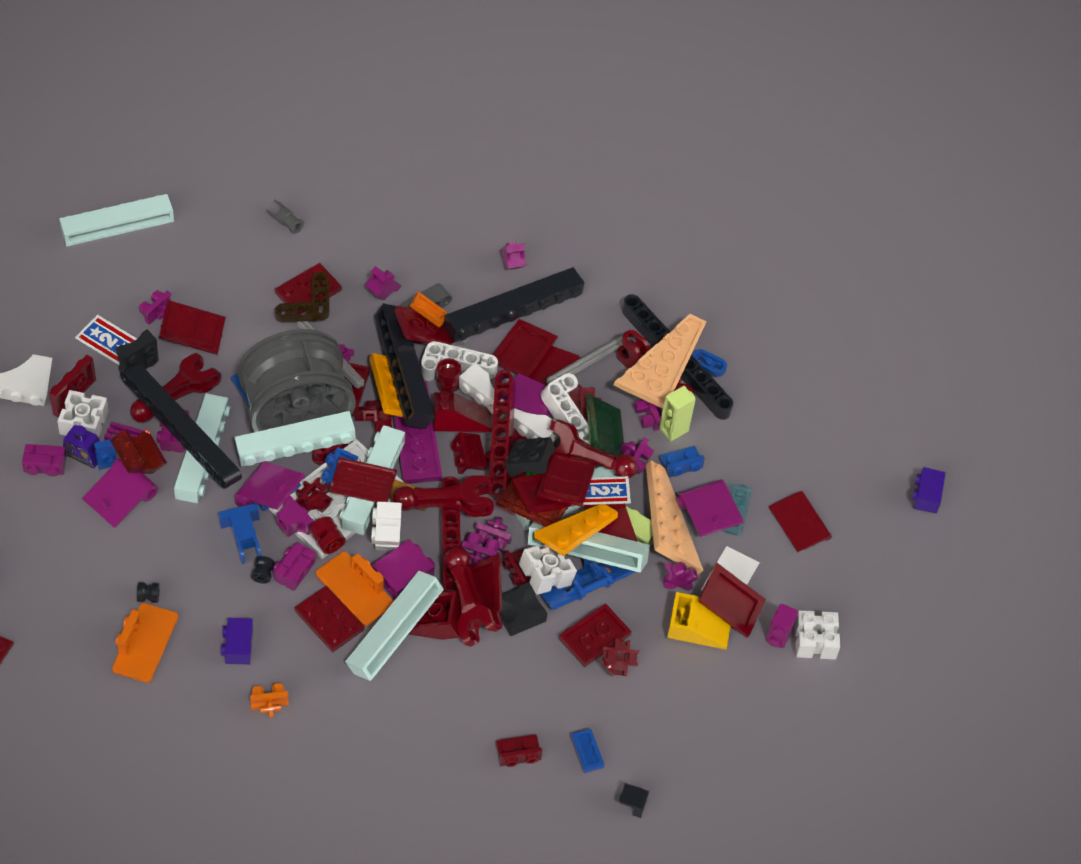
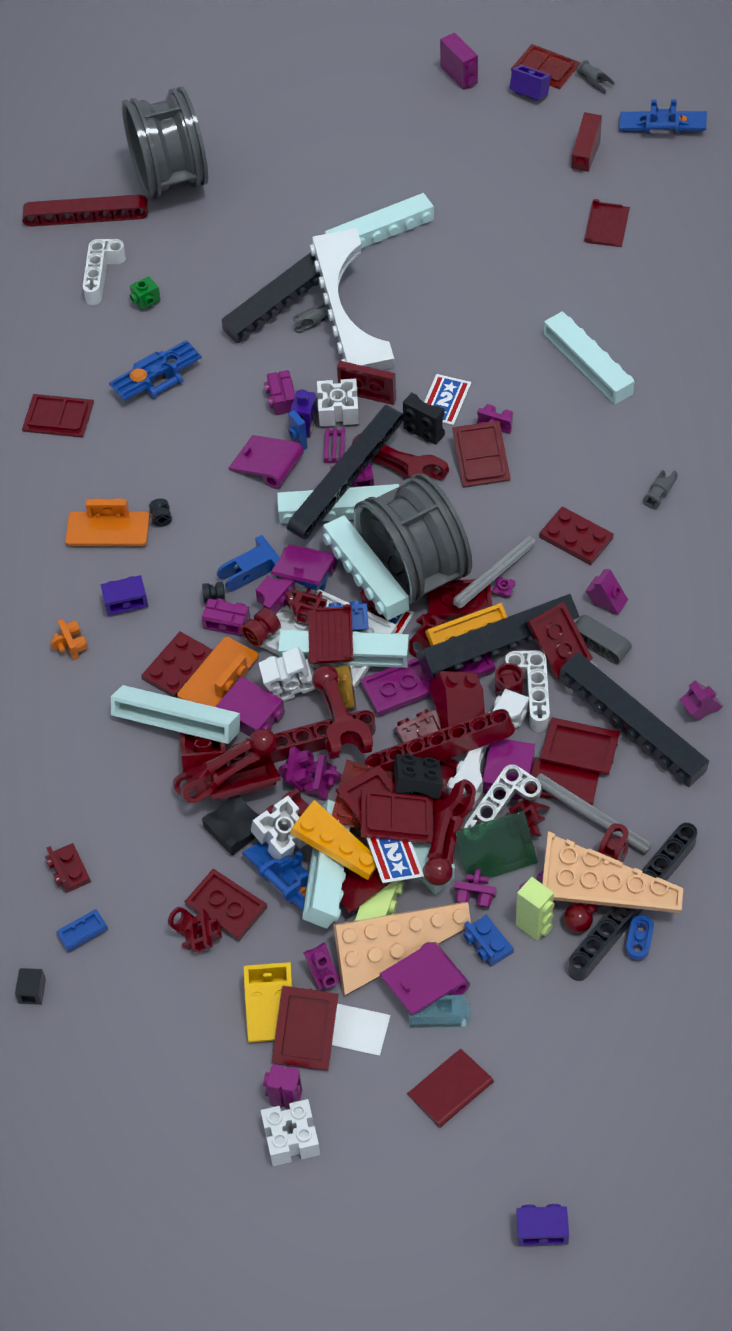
camera: 85 degrees right, 0 degrees up
clear red panel [110,430,167,474] -> none
dark brown beam [275,272,330,322] -> none
orange tile [409,292,448,327] -> none

